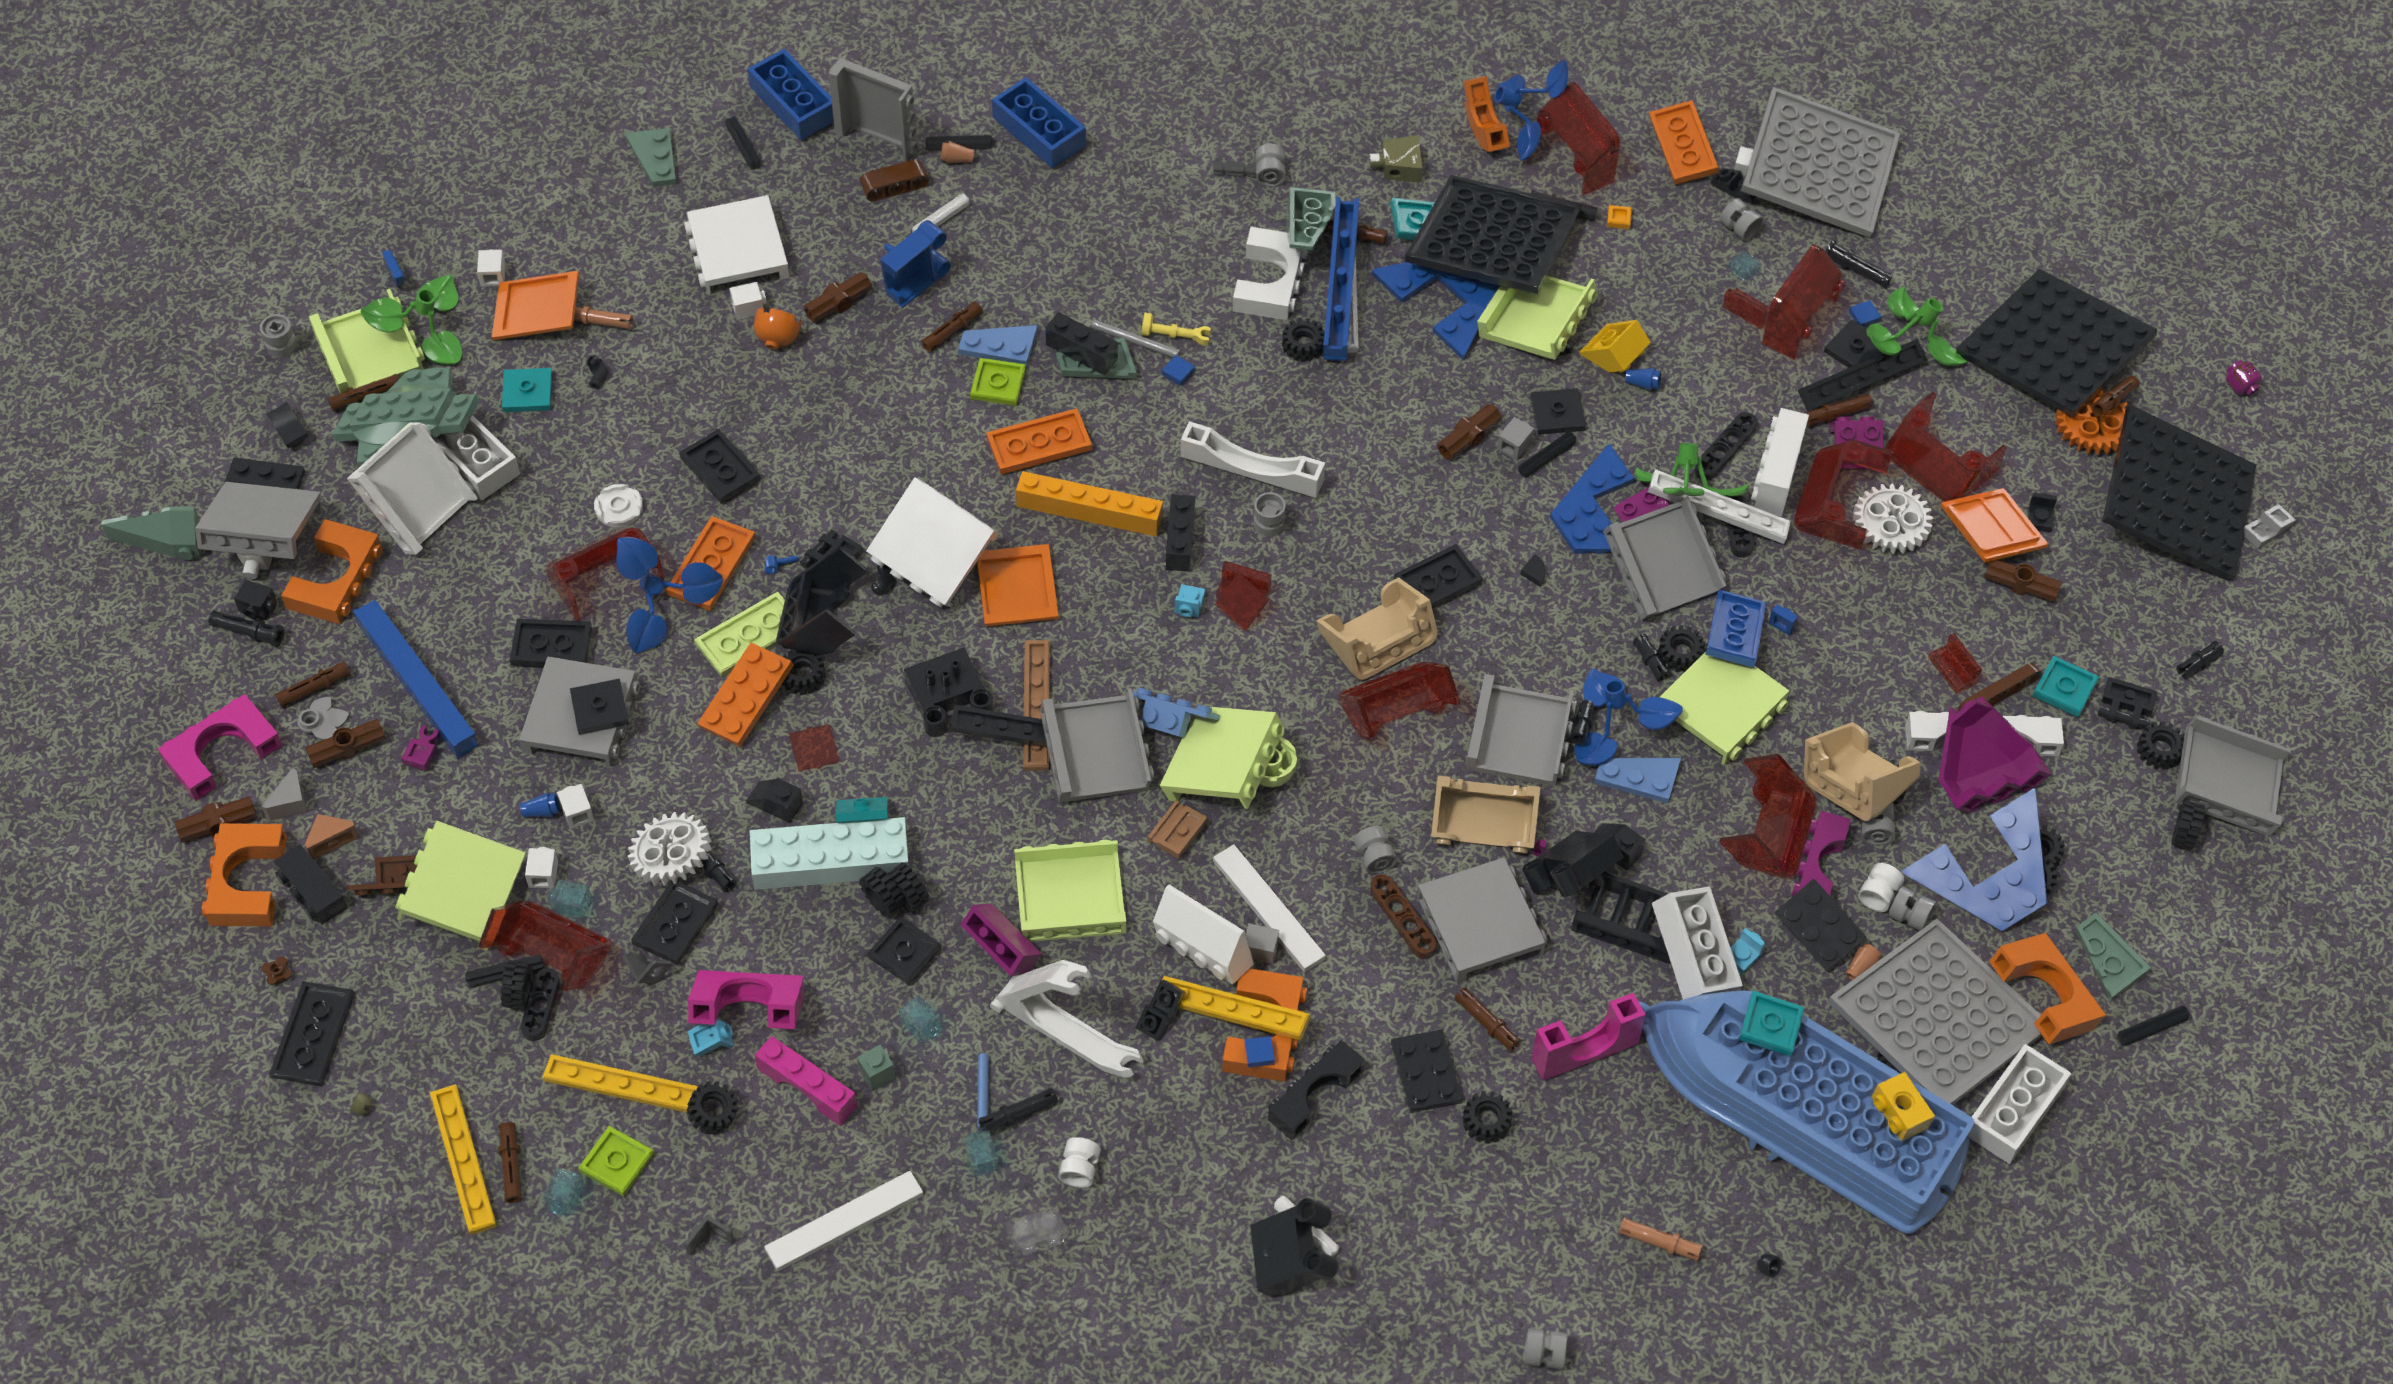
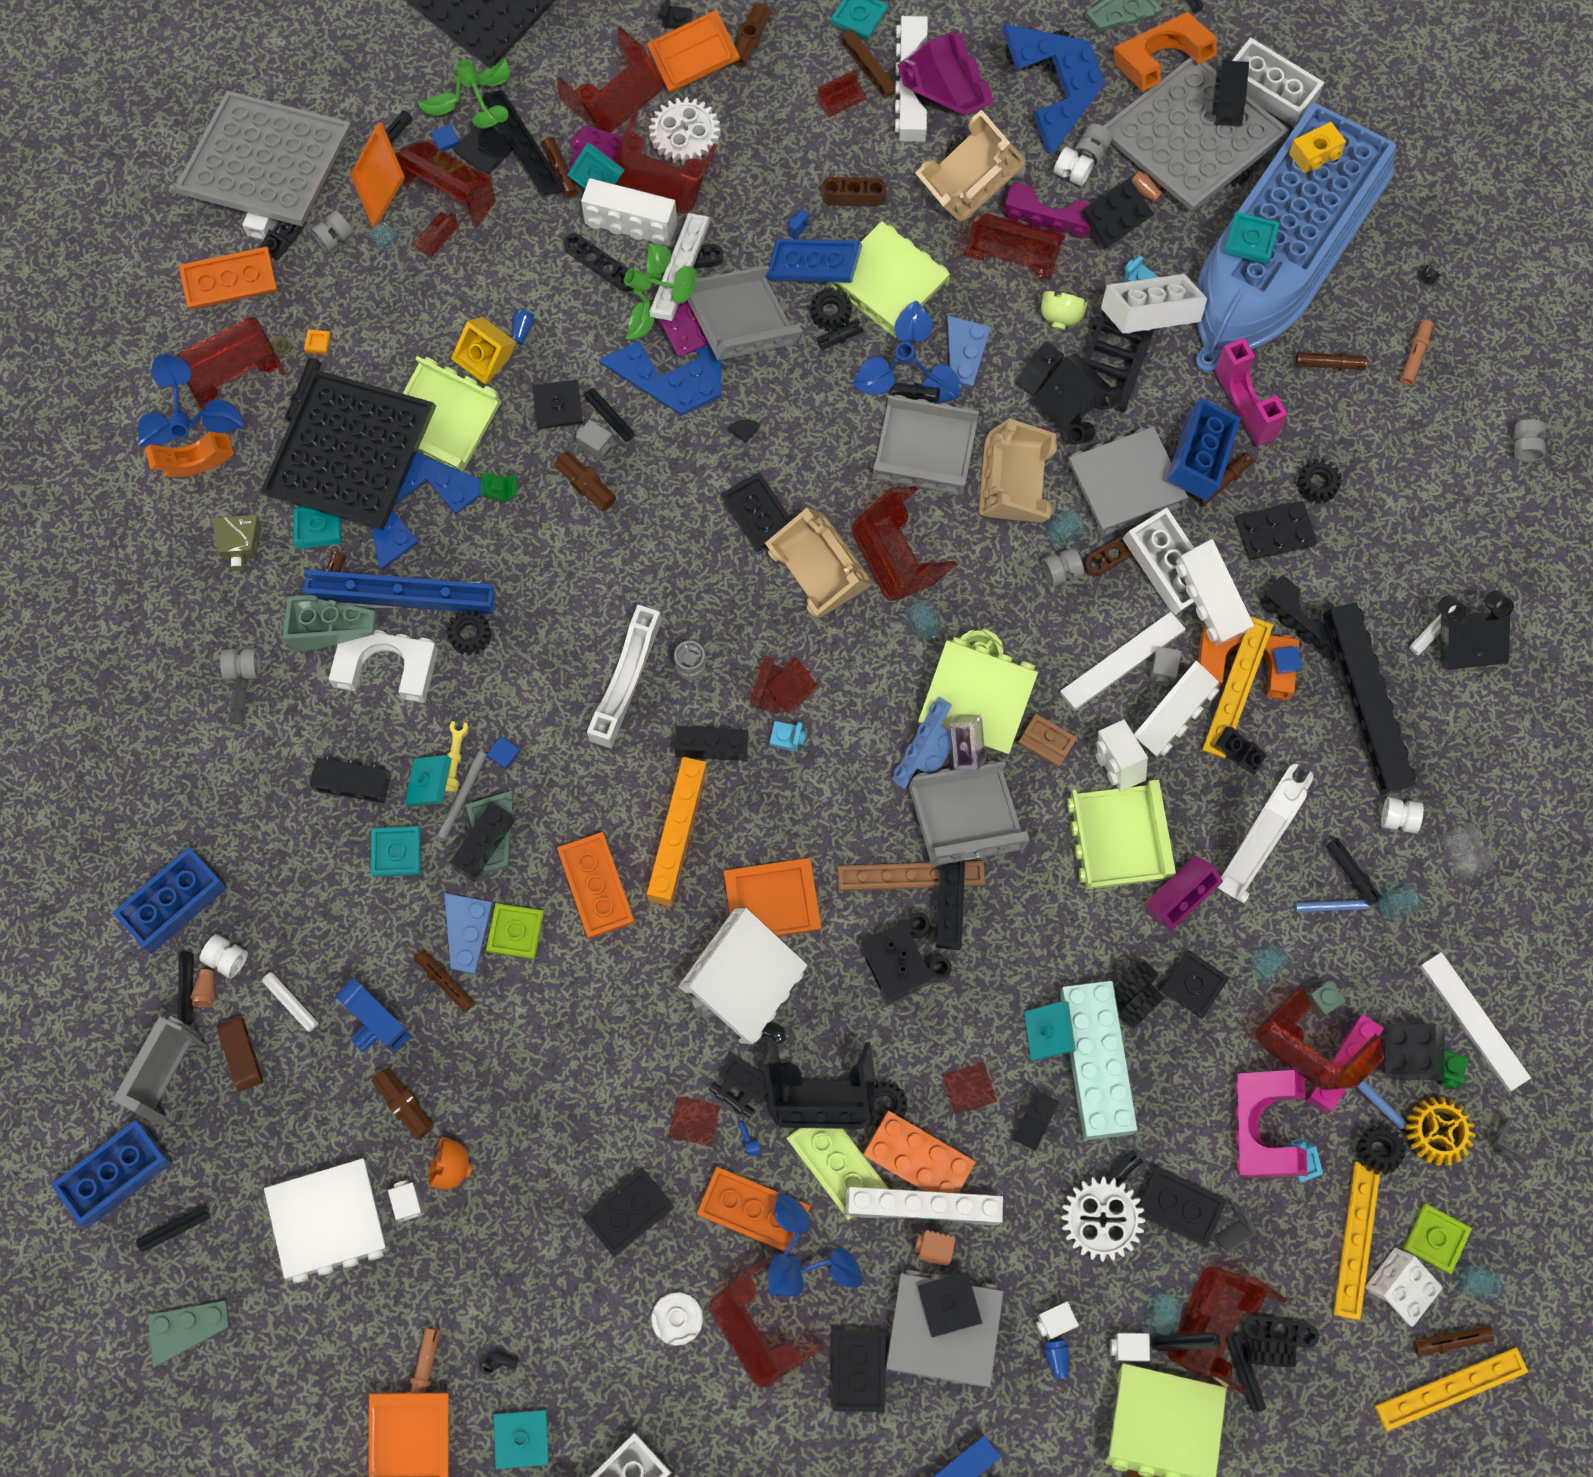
camera: 90 degrees left, 15 degrees up
none -> white wheel [200,934,248,979]
none -> olive hinge [271,335,291,355]
none -> black brick [310,756,391,803]
none -> orange piece [350,123,405,228]
none -> teal plate [371,826,421,877]
none -> teal plate [404,755,452,807]
none -> green bracket [480,472,518,503]
none -> teal plate [567,142,624,189]
none -> clear red piece [668,1096,720,1147]
none -> reddish brown beam [822,177,886,207]
none -> white arch [845,1187,1003,1225]
none -> clear light blue brick [906,600,941,641]
none -> nougat brick [914,1230,956,1266]
none -> brick [950,715,986,770]
none -> yellowish green cylinder [1041,291,1088,330]
none -> clear light blue brick [1047,508,1086,549]
none -> white brick [1095,720,1148,792]
none -> white brick [1122,508,1195,616]
none -> black axle [1152,1332,1221,1352]
none -> blue brick [1166,398,1241,501]
none -> white slope [1176,539,1254,647]
none -> black brick [1212,60,1249,126]
none -> clear red windscreen [1256,984,1385,1090]
none -> reddish brown pin [1296,352,1367,371]
none -> black brick [1322,602,1416,796]
none -> medium blue bar [1350,1073,1407,1129]
none -> white bracket [1365,1248,1442,1327]
none -> black brick [1385,1024,1445,1080]
none -> yellow gear [1405,1097,1476,1166]
none -> green bracket [1437,1050,1469,1089]

